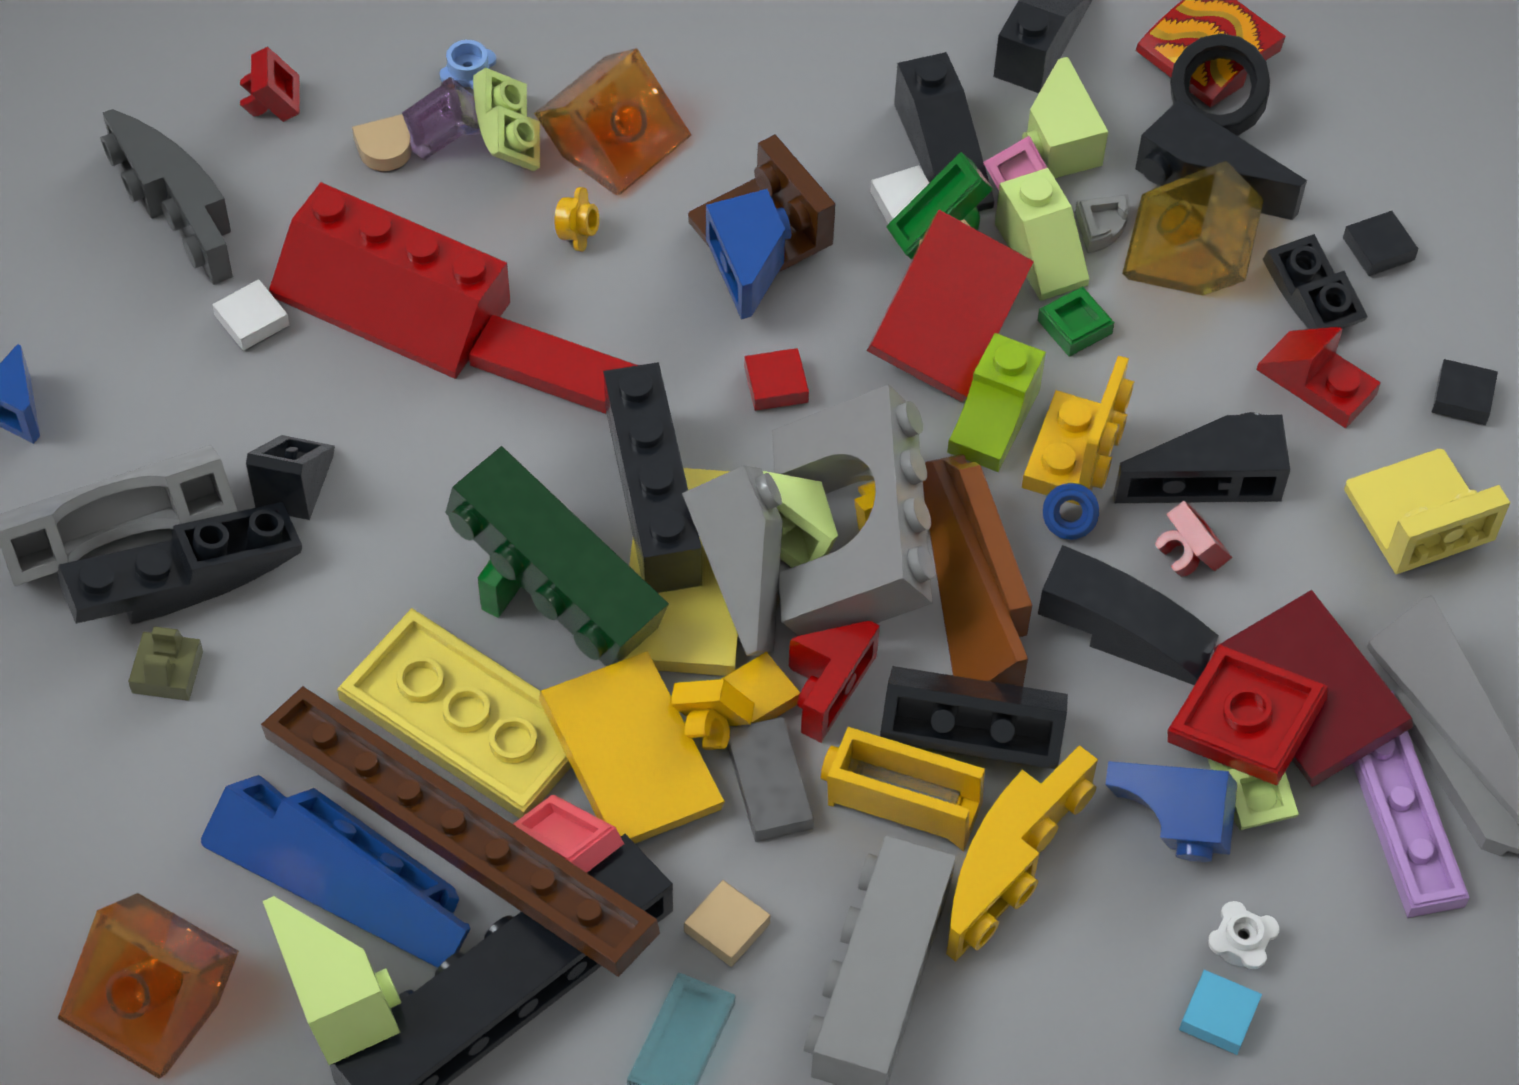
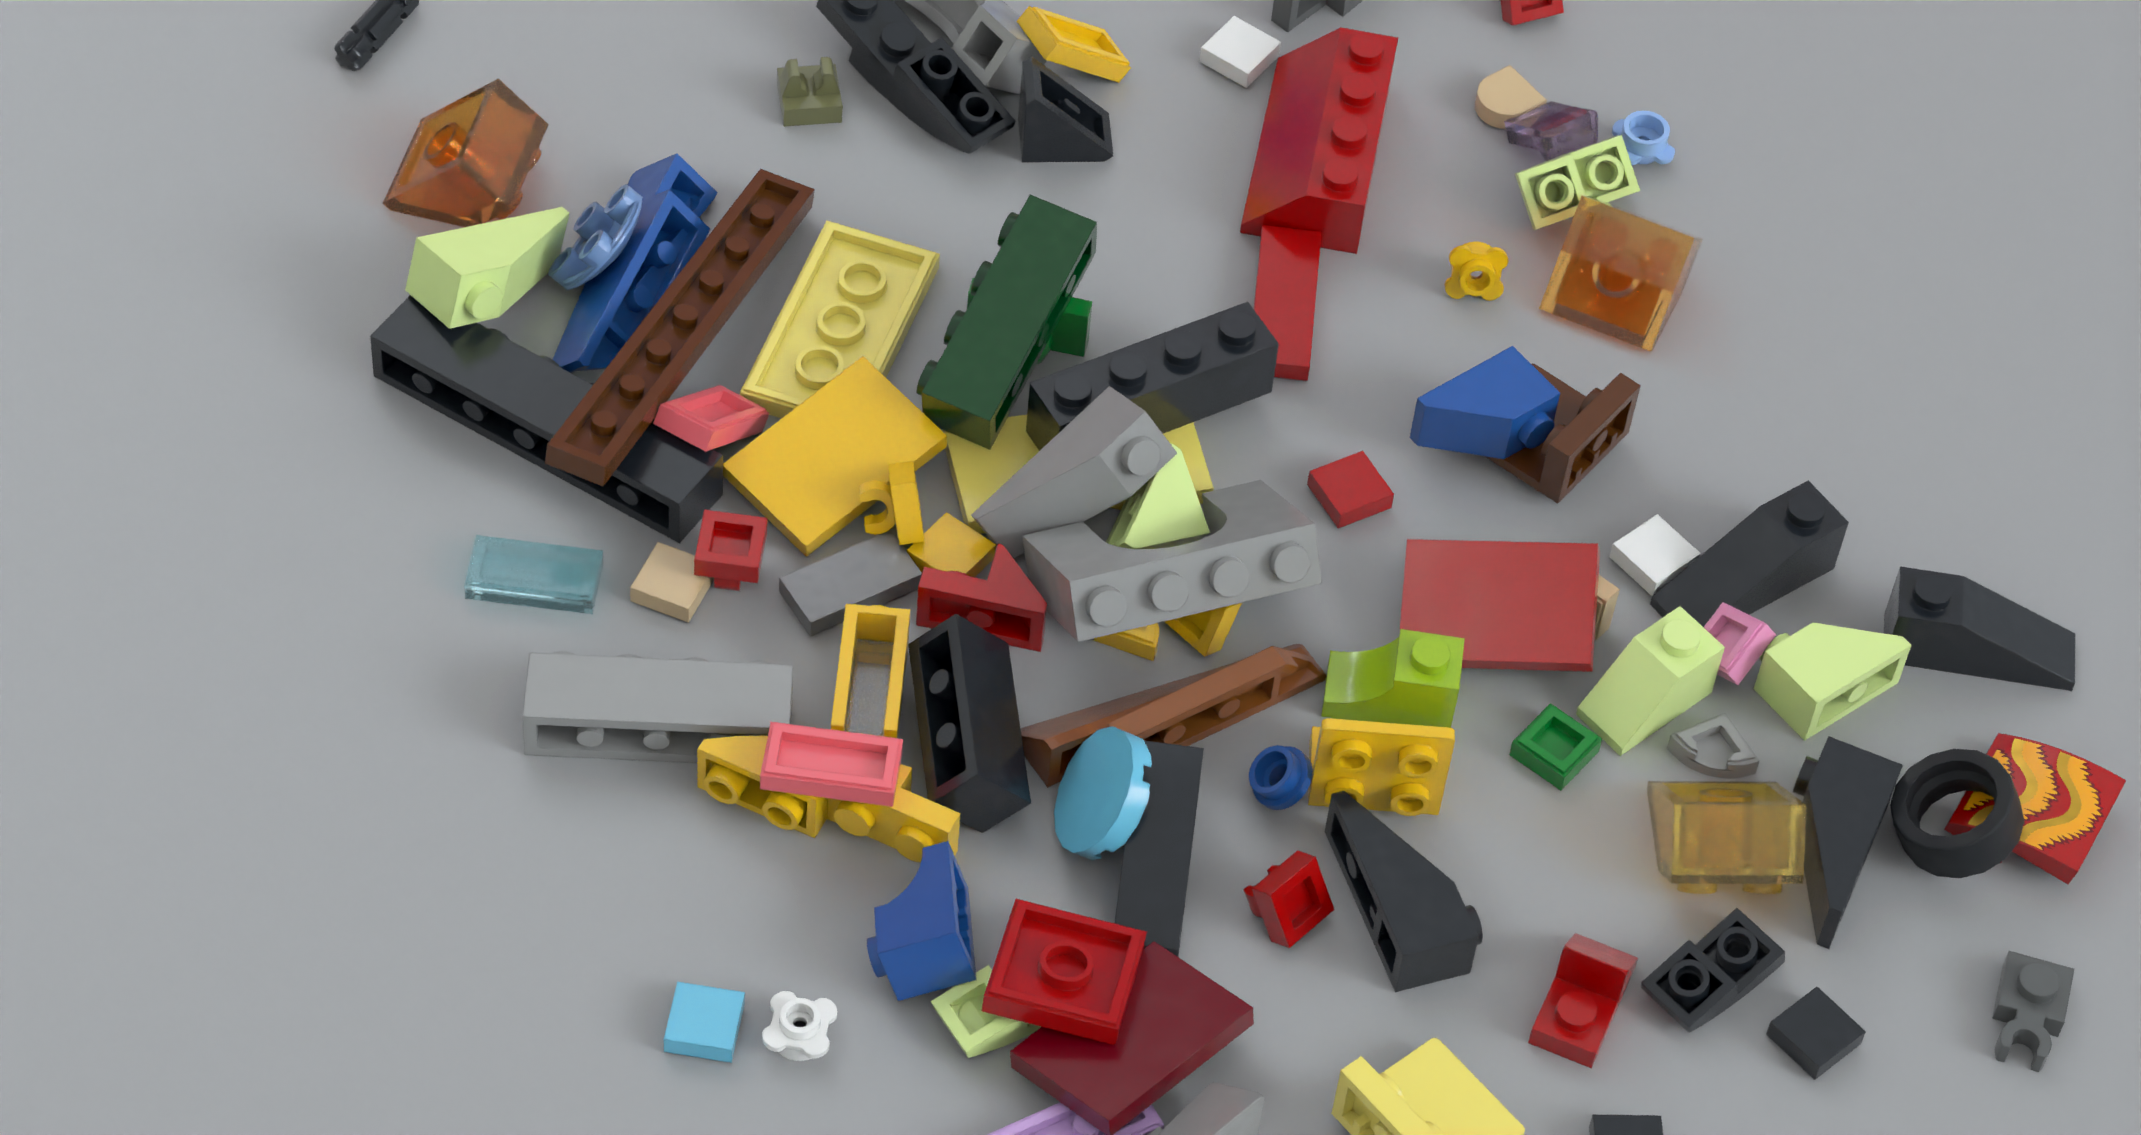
camera: 70 degrees right, 5 degrees down
green tile [886,152,993,260] -> none
none -> medium blue dish [548,184,643,290]
none -> red tile [694,509,768,591]
none -> coral tile [760,722,903,807]
none -> yellow tile [1017,6,1131,83]
none -> medium azure tile [1054,726,1152,860]
none -> dark grey plate [1992,951,2074,1072]

